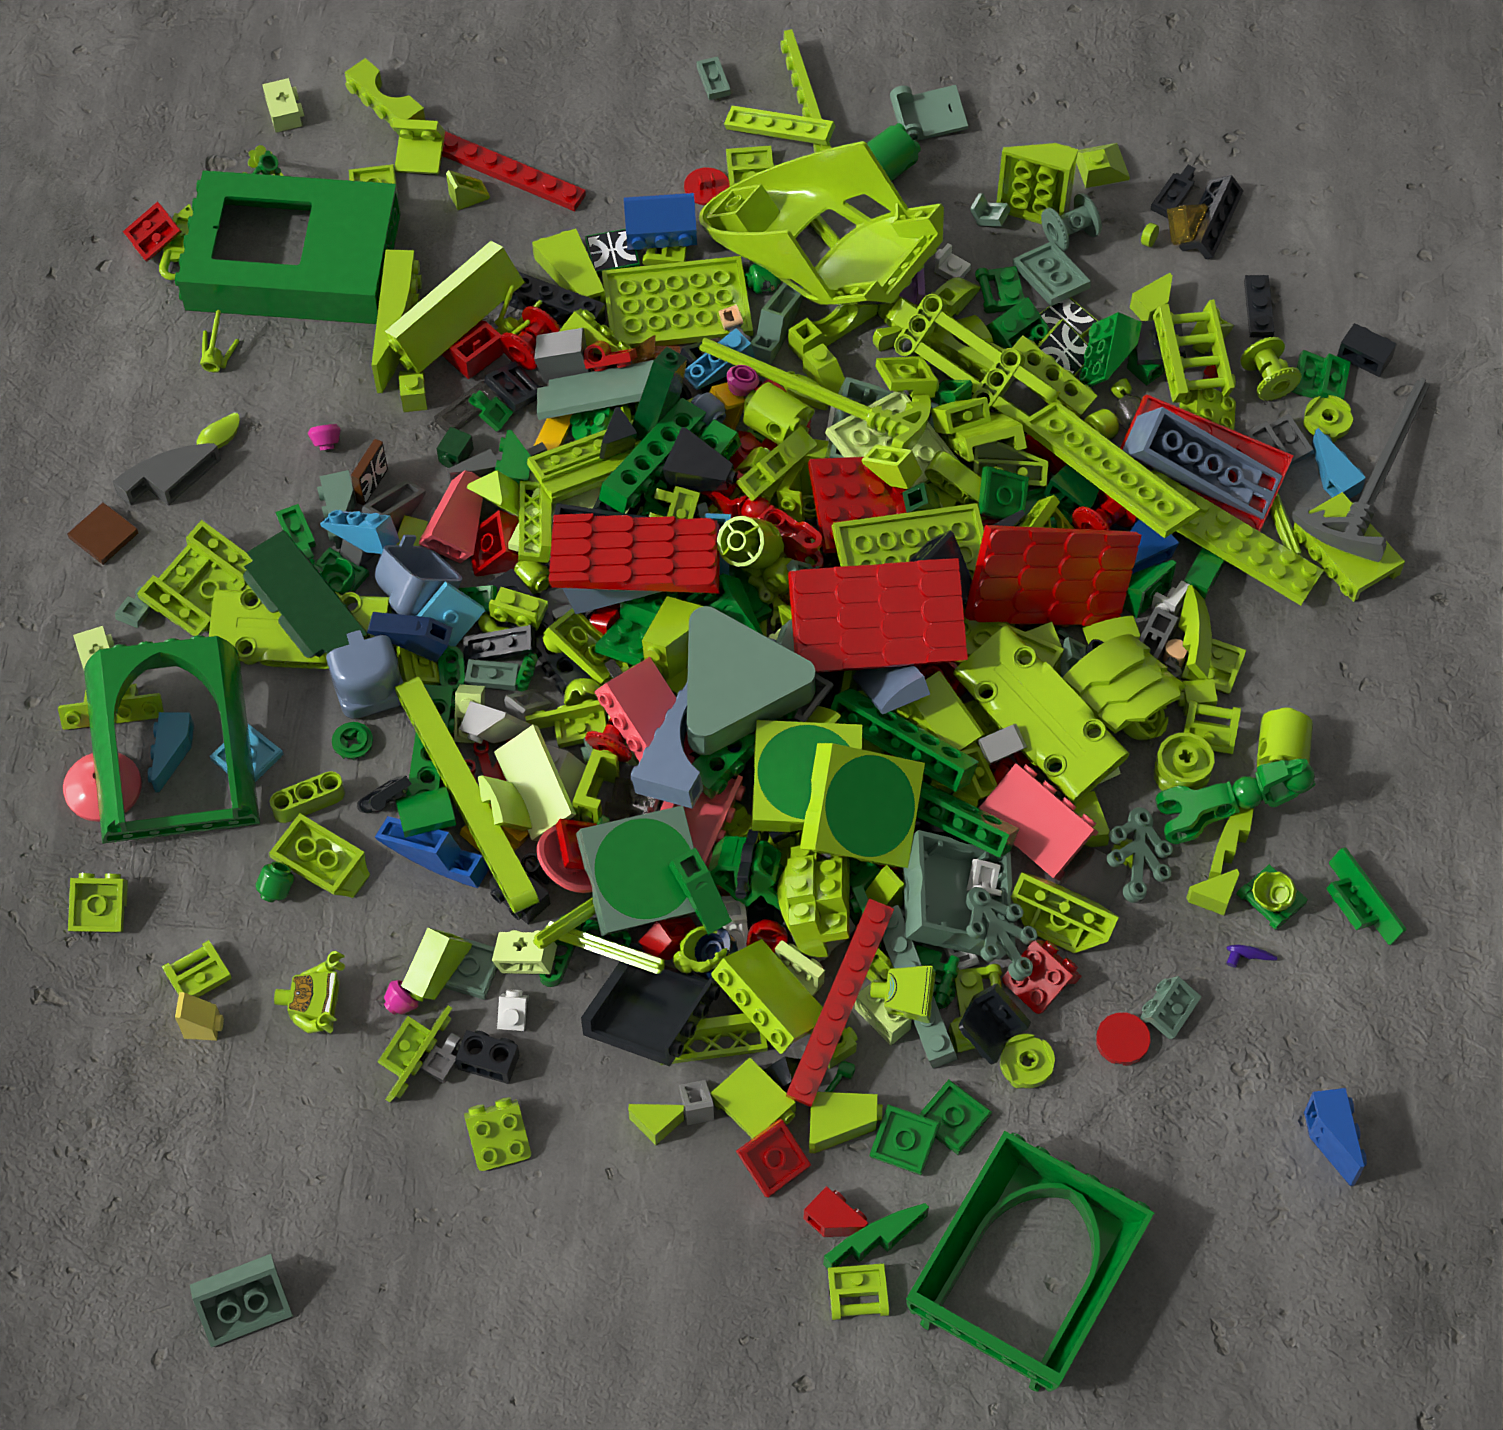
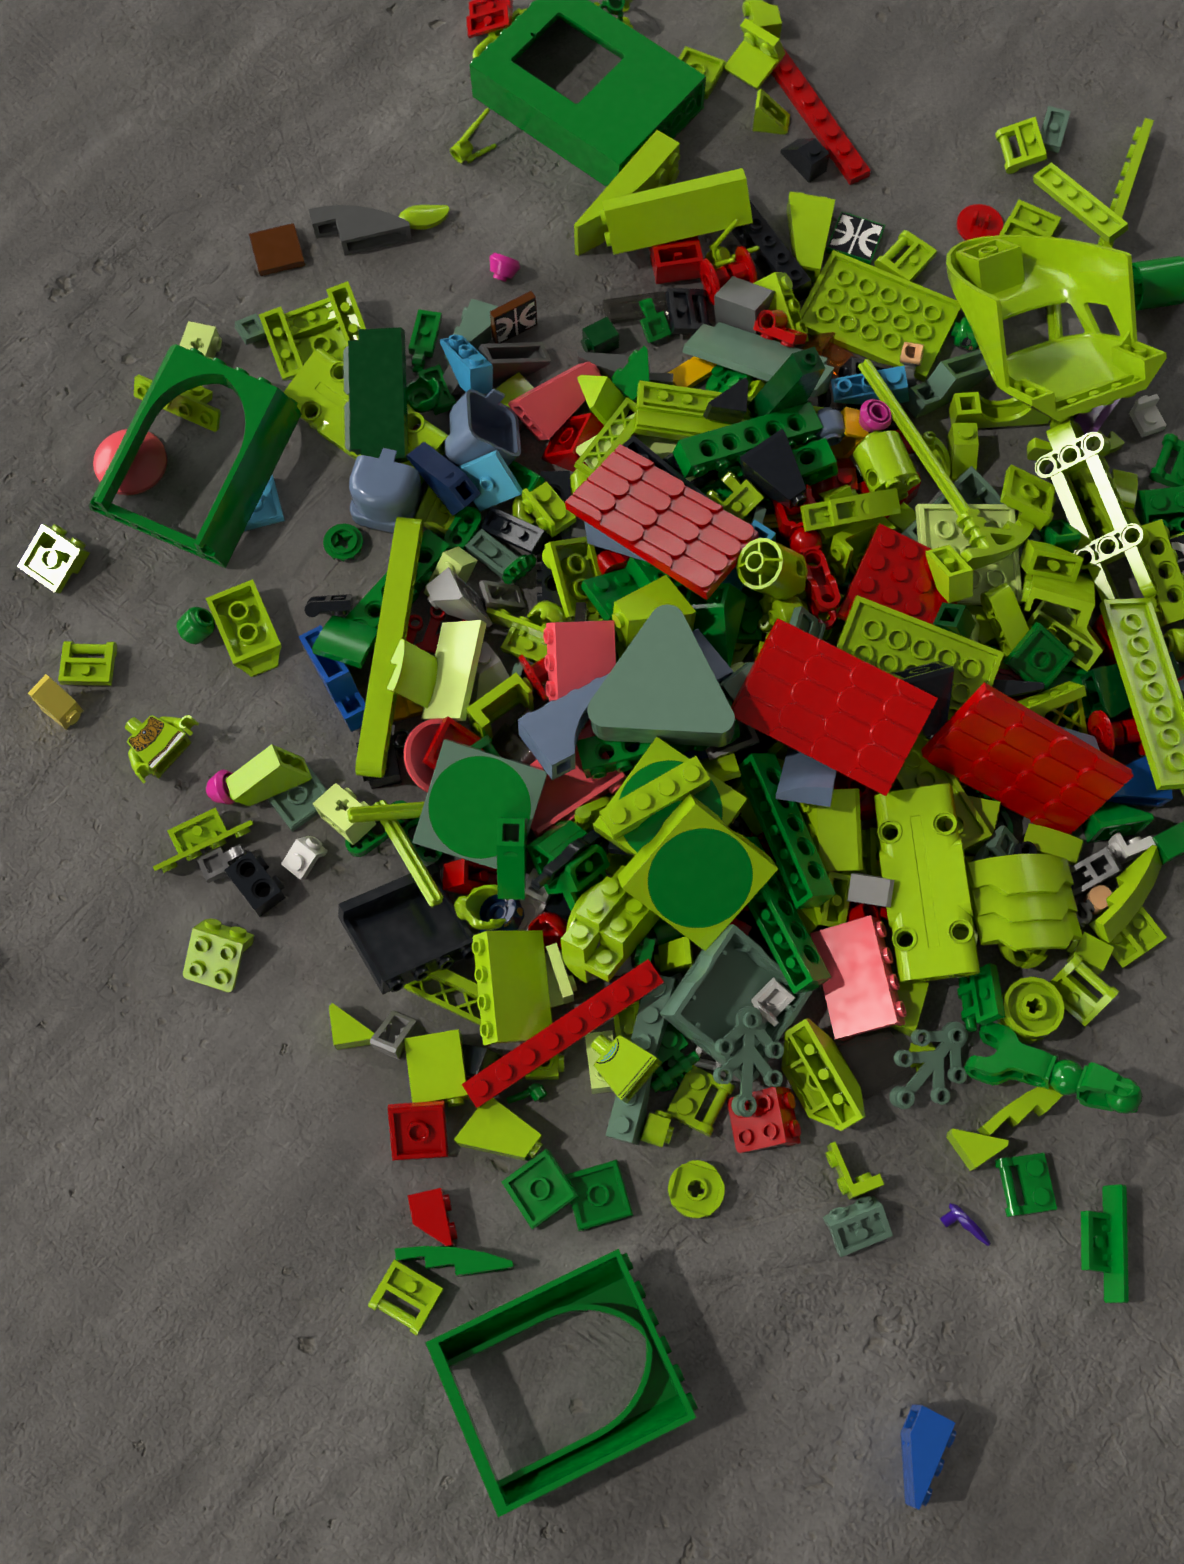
camera: 35 degrees right, 10 degrees up
dark azure slope [148,712,194,792] -> none
lime beam [270,771,345,823] -> none
lime slope [399,370,427,412] -> none
blue slope [624,193,697,250] -> none
lime slope [917,277,980,333] -> none
black bracket [959,983,1031,1065] -> none
red tile [1096,1013,1150,1066] -> none
lime hair [1252,871,1297,912] -> none
lime cylinder [1257,707,1313,767] -> none
none -> lime plate [574,797,611,833]
none -> lime arch [599,756,711,841]
none -> black slope [780,138,830,183]
none -> lime bracket [825,1142,884,1200]
none -> green plate [957,963,1005,1032]
none -> lime plate [995,117,1047,174]

